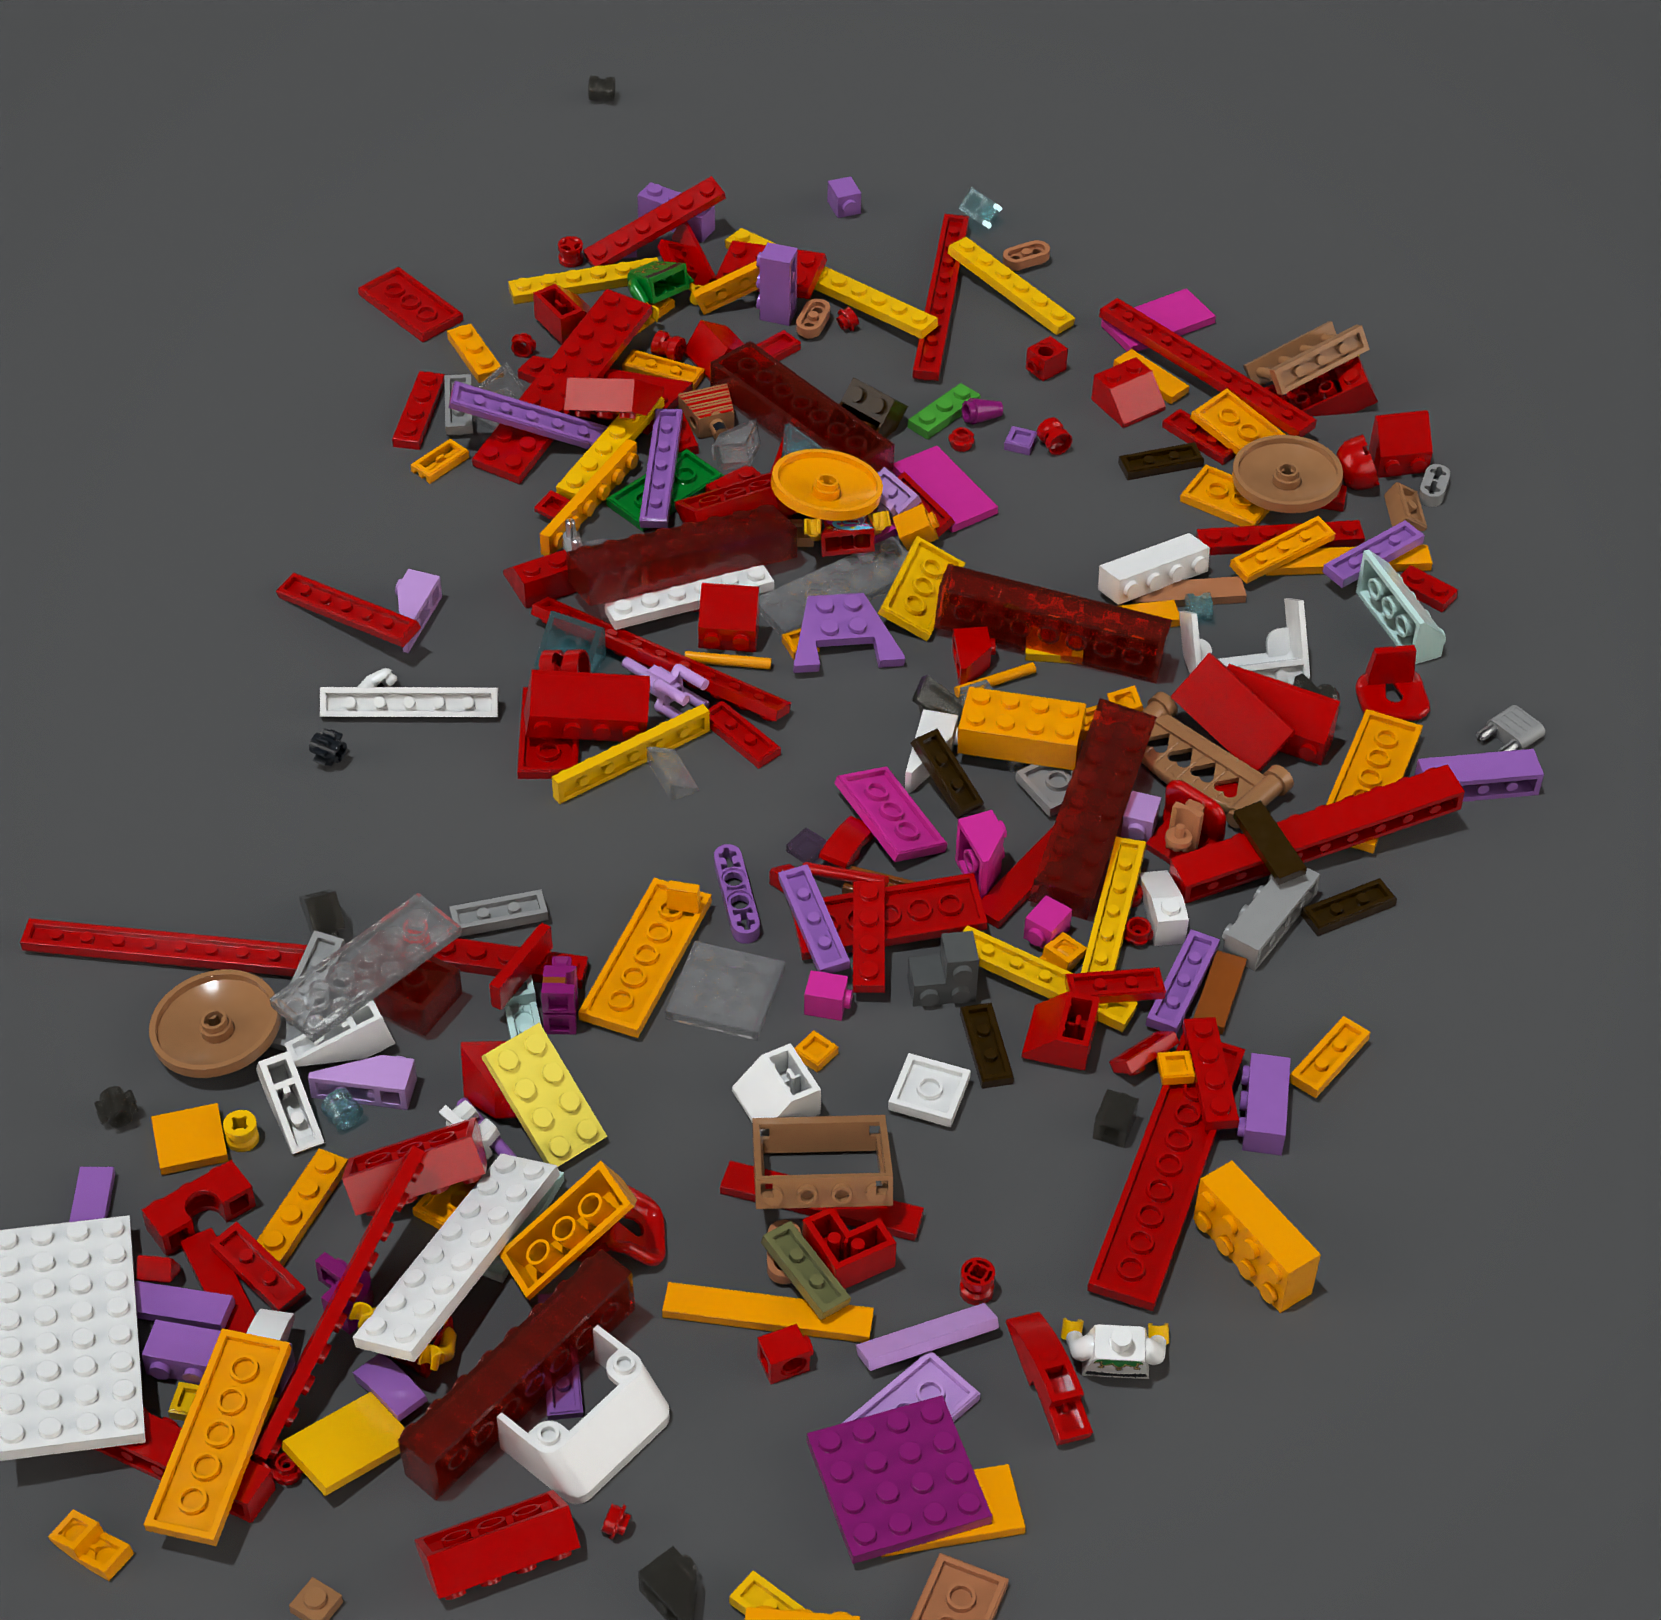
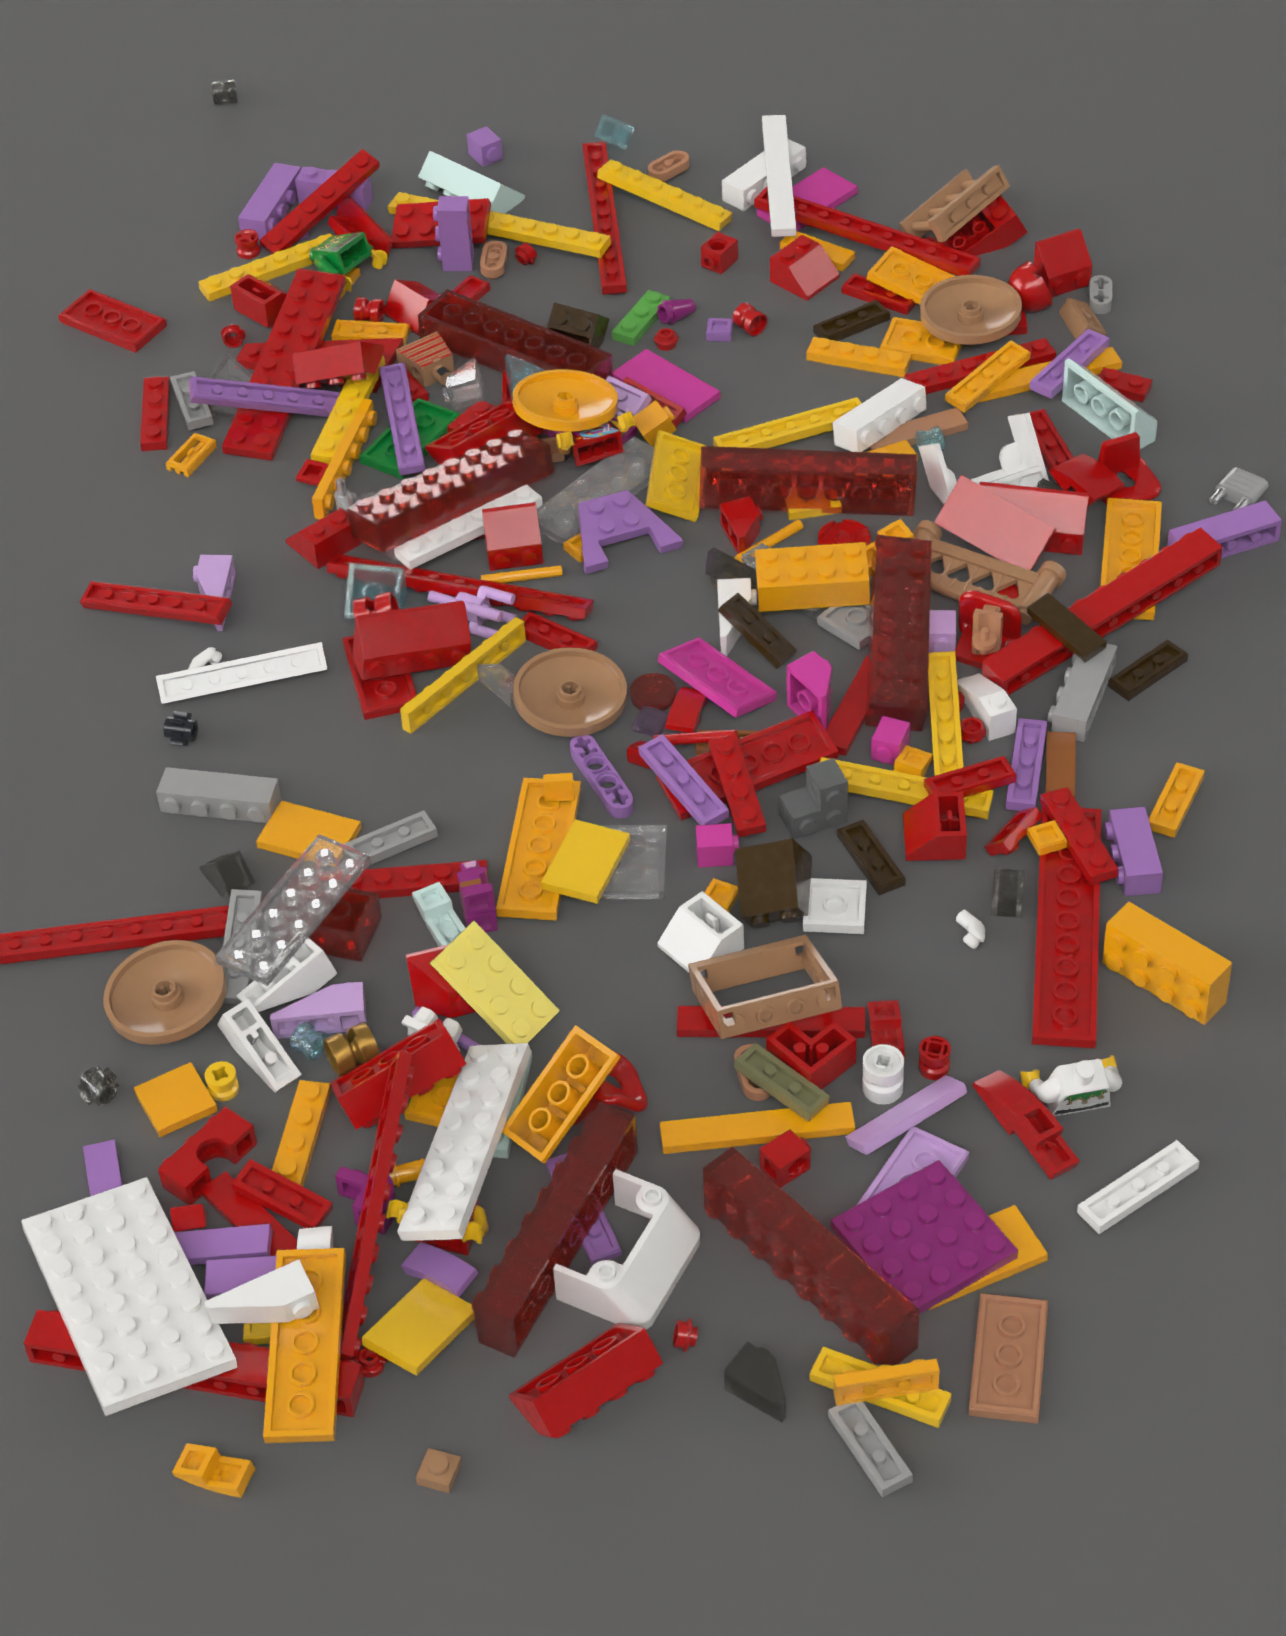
camera: 10 degrees left, 0 degrees up
light orange plate [447,323,503,383] -> none
red tile [489,923,553,1010] -> none
light orange plate [692,261,760,315] -> none
none -> light grey brick [156,767,282,823]
none -> white slope [204,1259,320,1324]
none -> medium lavender brick [238,163,301,240]
none -> light orange tile [256,800,362,869]
none -> pearl gold wheel [323,1022,379,1077]
none -> light orange pin [389,1158,425,1188]
none -> light aqua slope [418,151,526,214]
none -> medium nougat dish [513,647,627,737]
none -> yellow tile [541,819,631,904]
none -> clear red piece [630,673,676,713]
none -> clear red brick [703,1147,920,1366]
none -> yellow plate [713,397,862,461]
none -> white brick [722,139,806,211]
none -> dark brown slope [735,838,812,928]
none -> white tile [762,115,796,237]
none -> light orange plate [806,337,911,377]
none -> red tile [818,519,871,546]
none -> white wheel [862,1044,904,1105]
none -> red slope [867,1000,905,1058]
none -> white arm [956,909,985,949]
none -> red tile [1028,409,1074,486]
none -> red slope [1049,453,1124,506]
none -> white plate [1077,1140,1199,1234]

